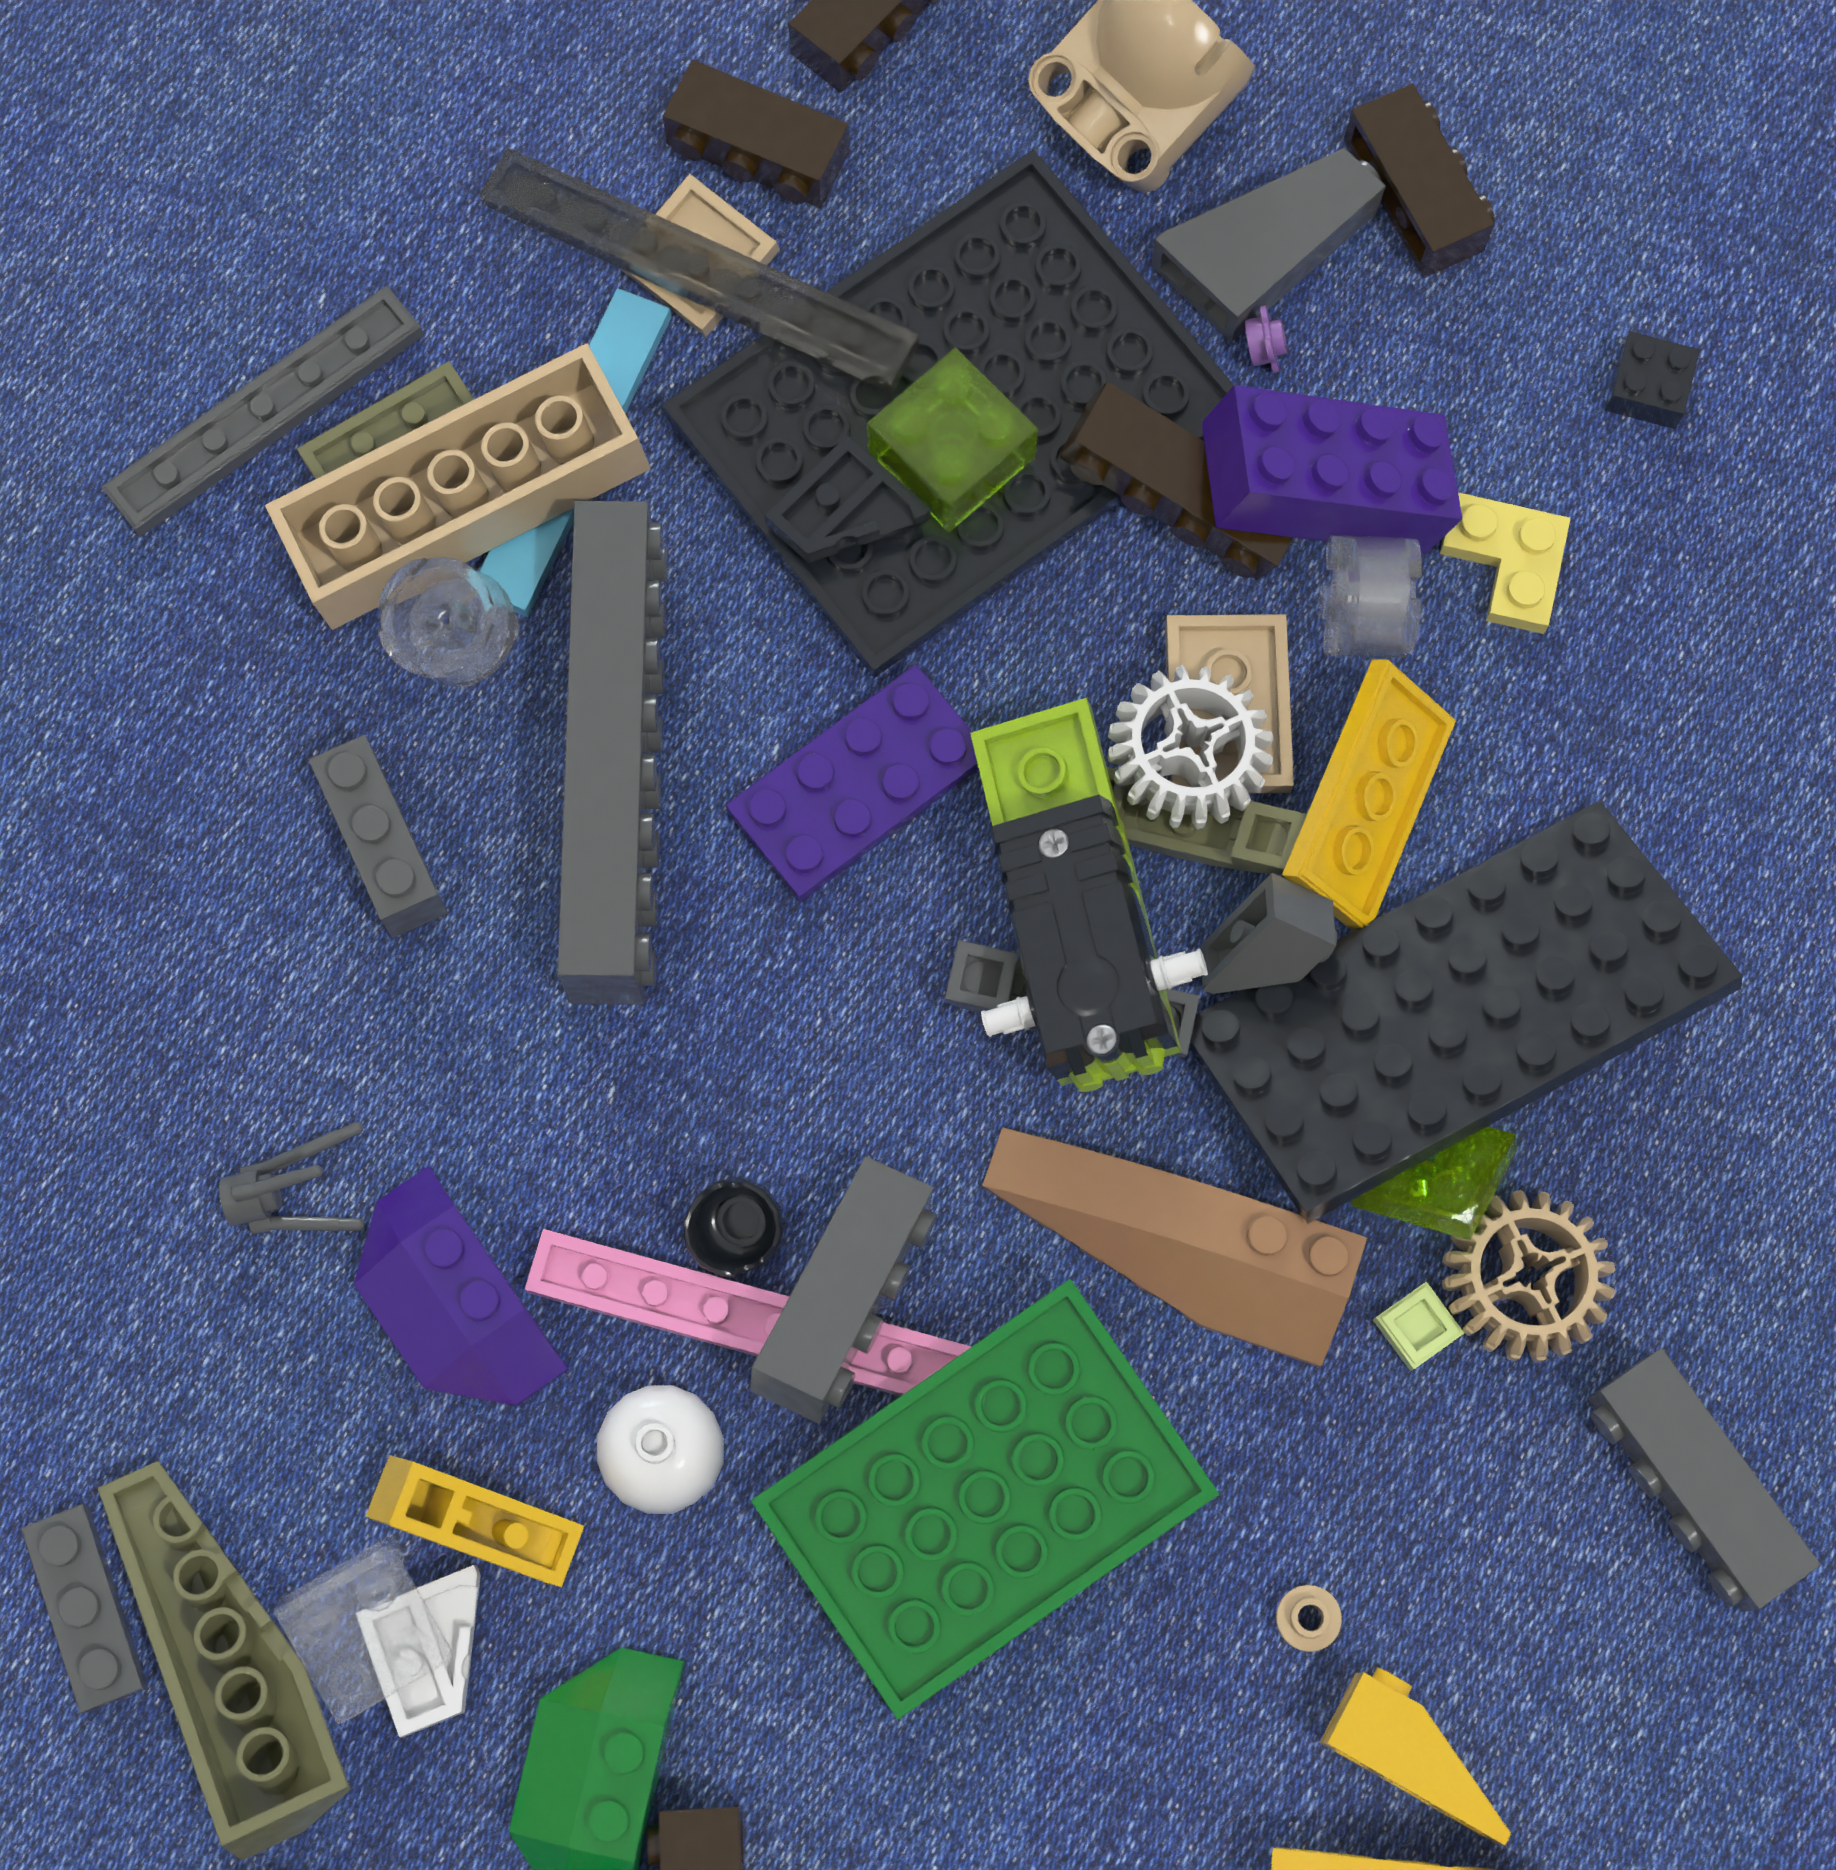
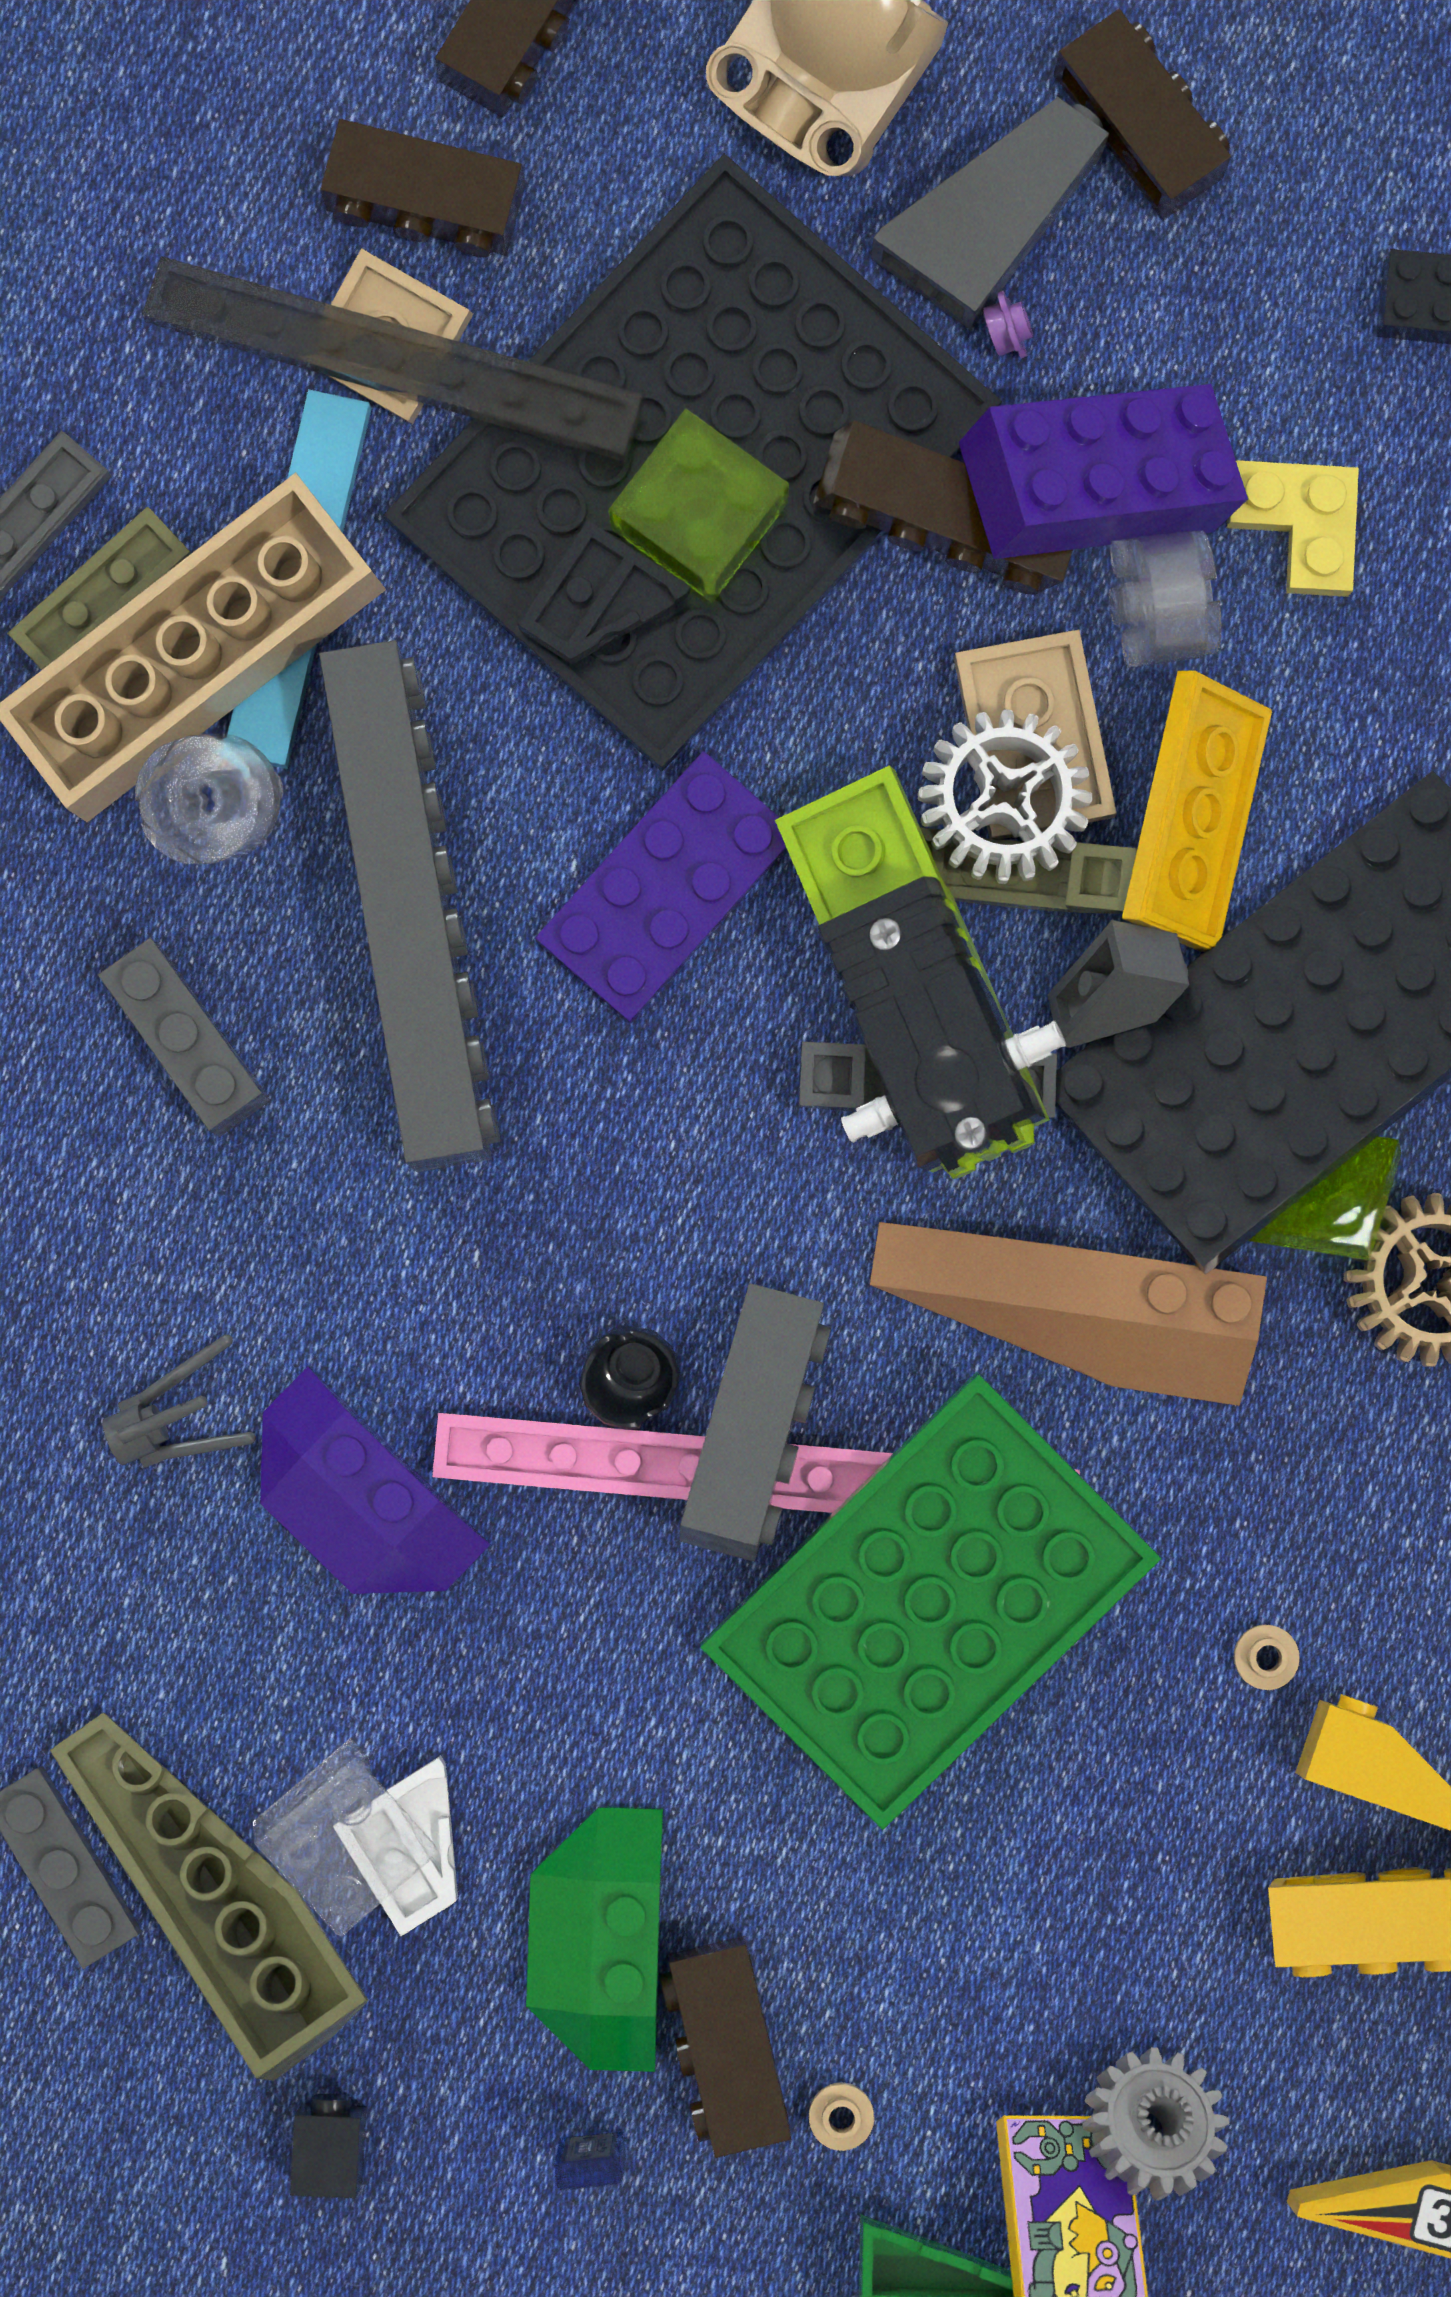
camera: 10 degrees left, 10 degrees up
yellow slope [365,1455,584,1588] -> none
white cylinder [596,1385,724,1514] -> none
yellowish green tile [1373,1282,1464,1372] -> none

